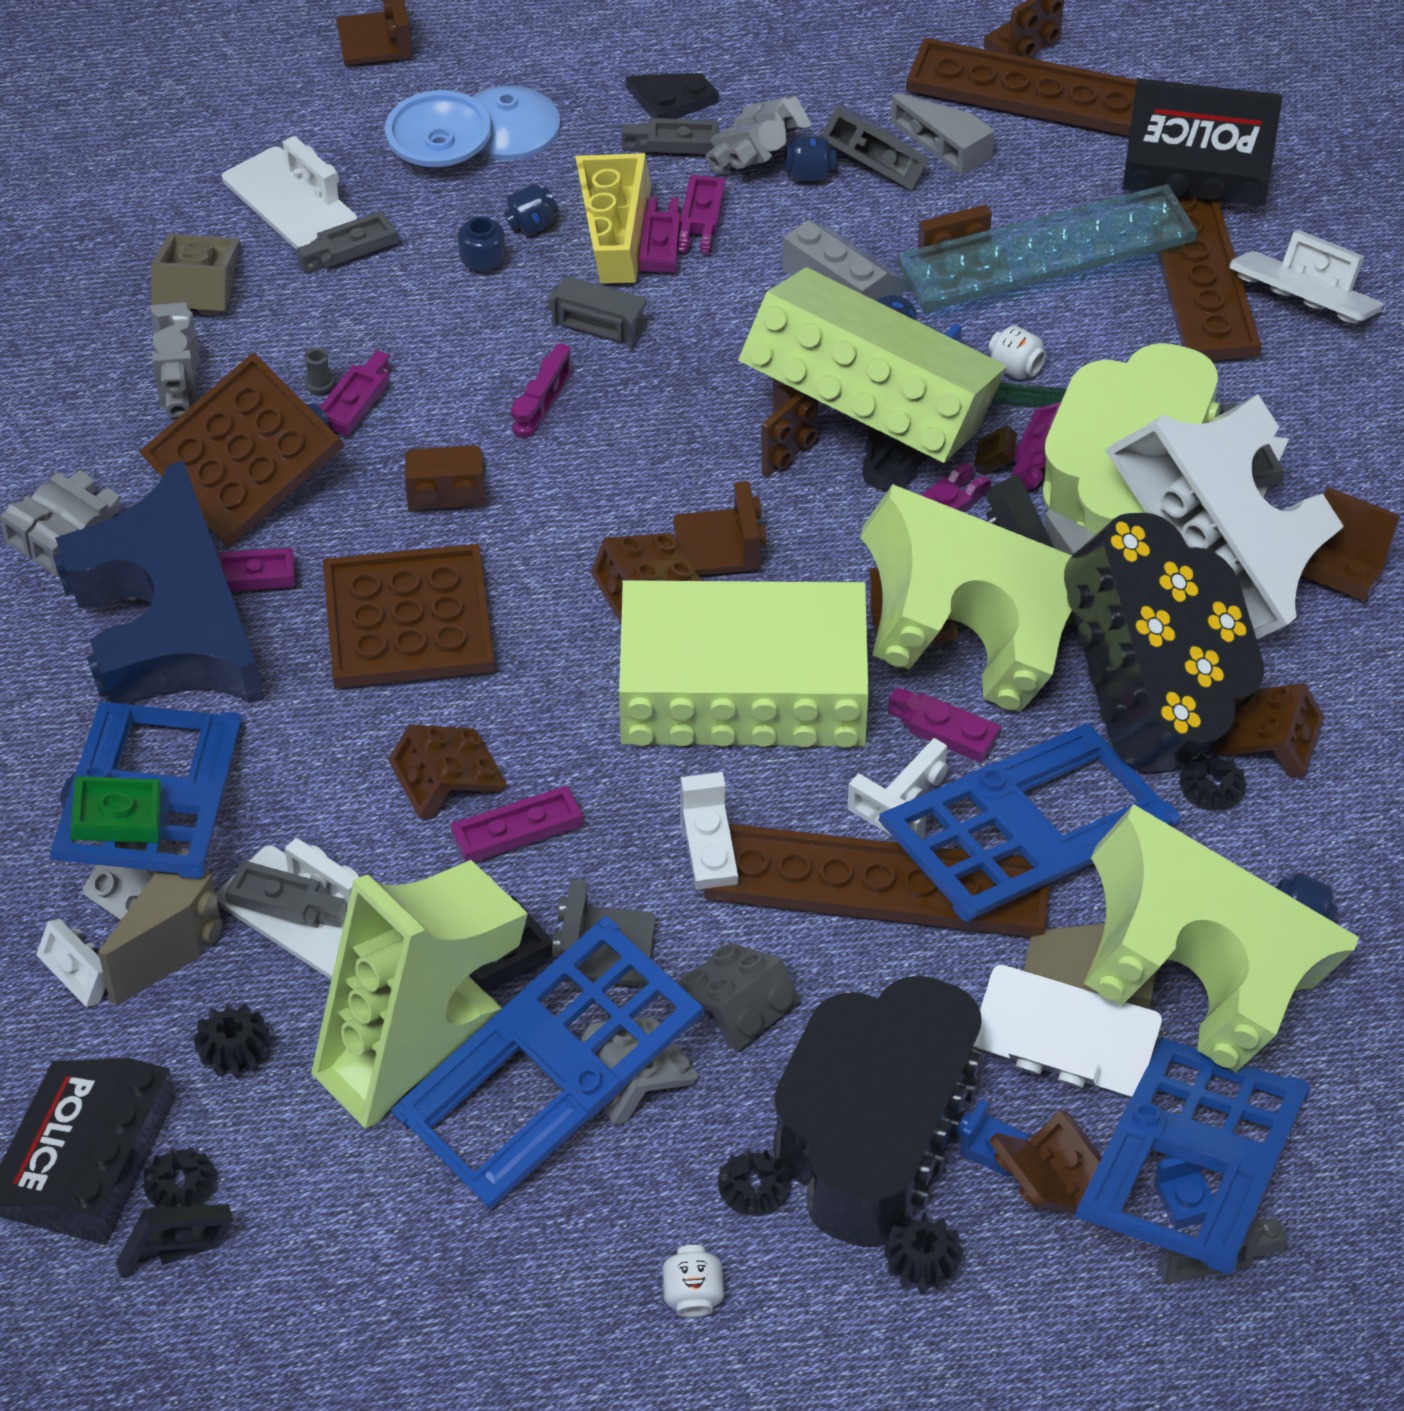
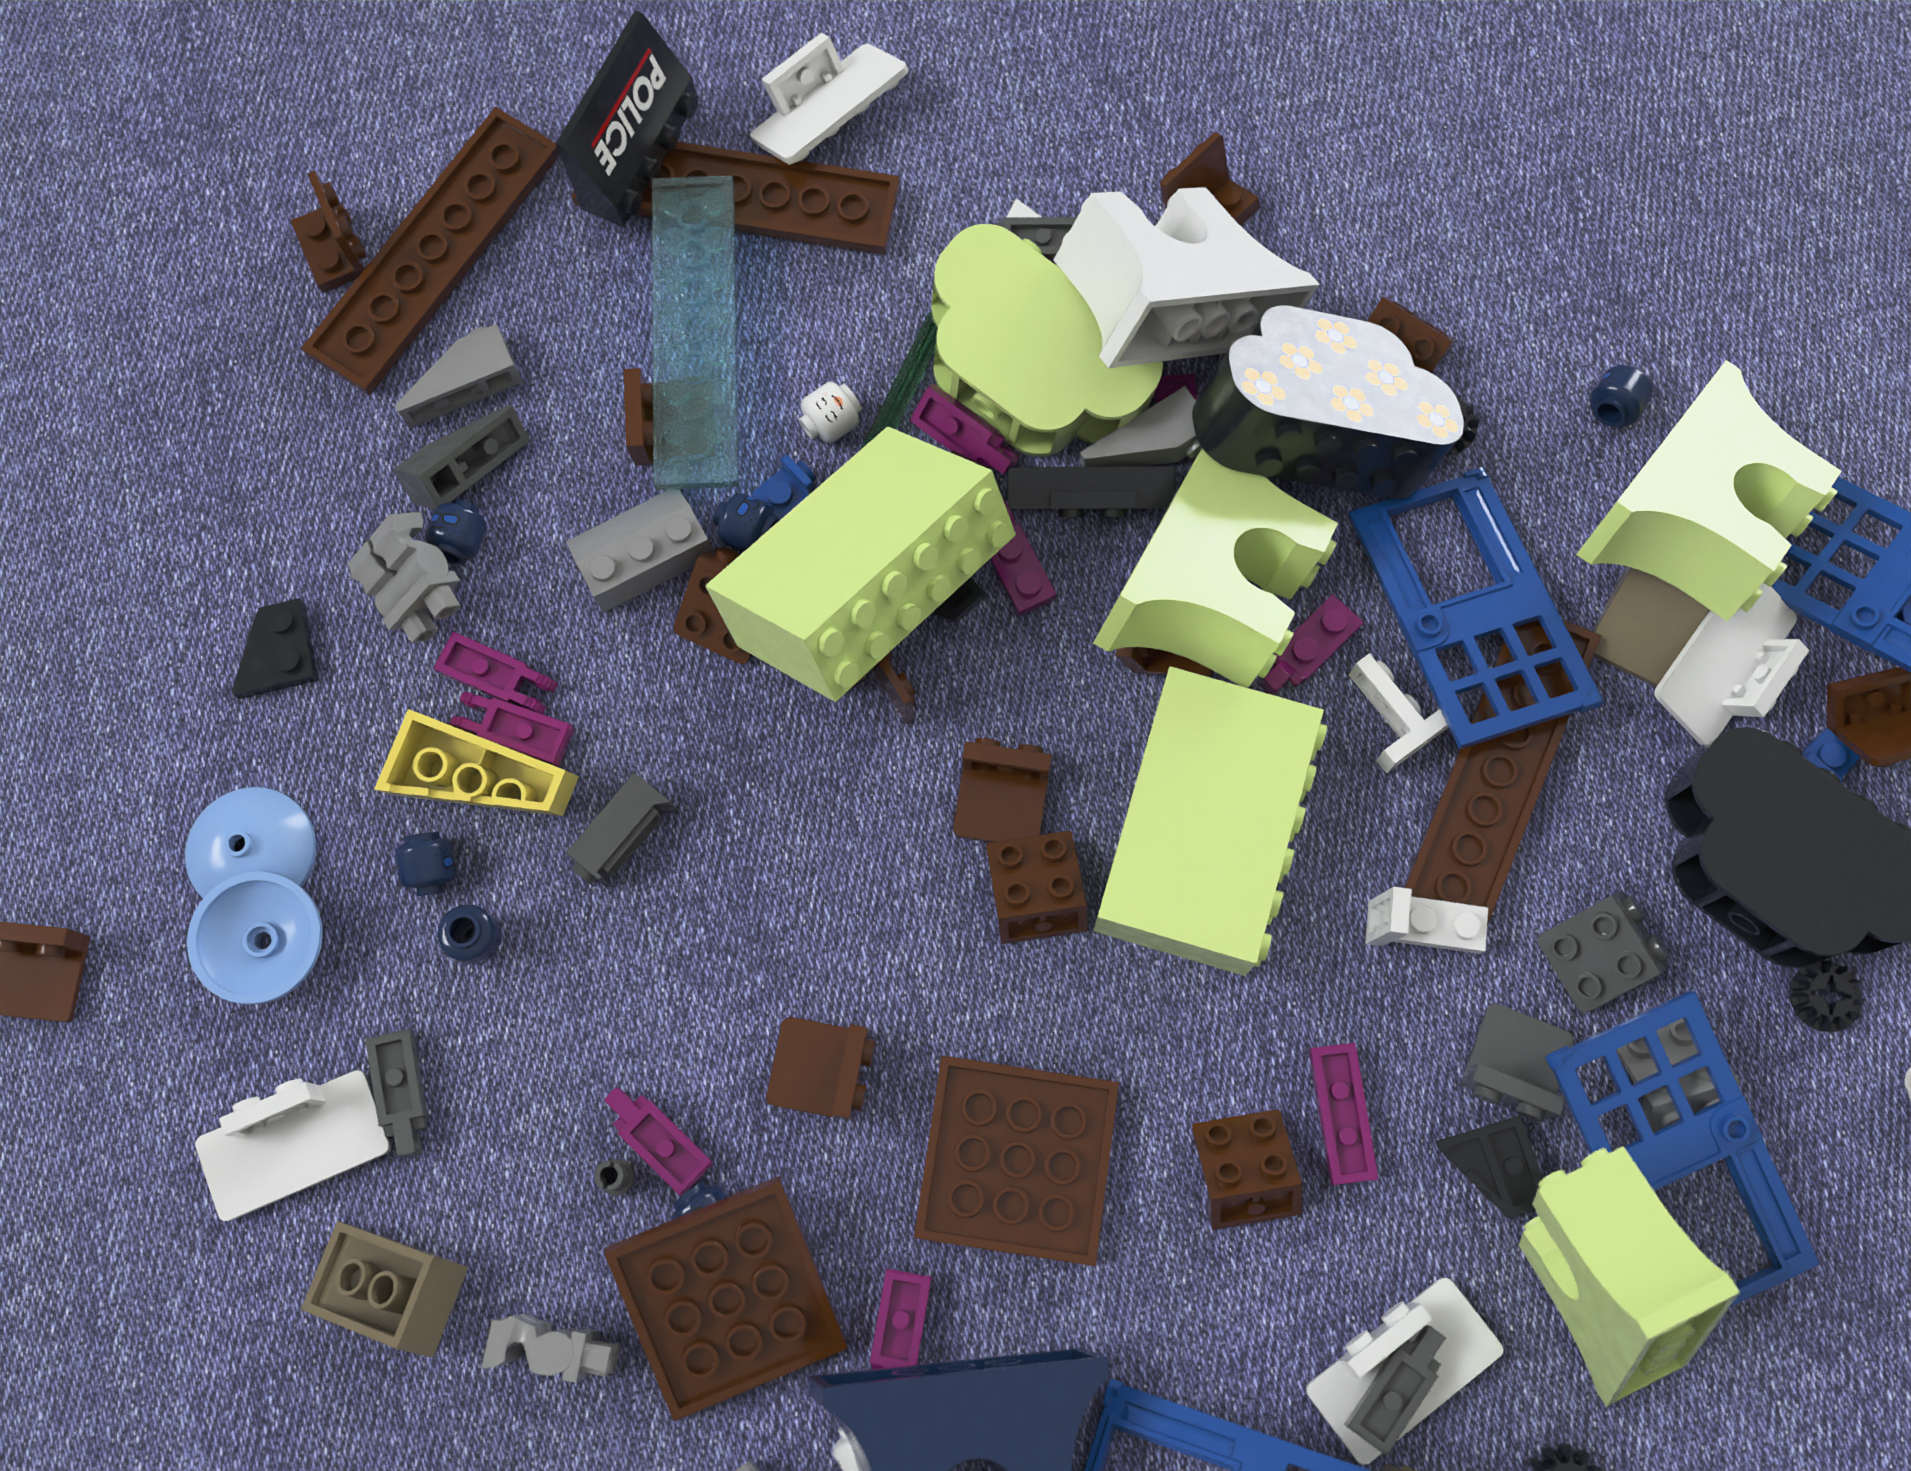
camera: 70 degrees left, 25 degrees up
magenta hinge [511,343,572,439] -> none
dark grey hinge [621,118,719,154] -> none

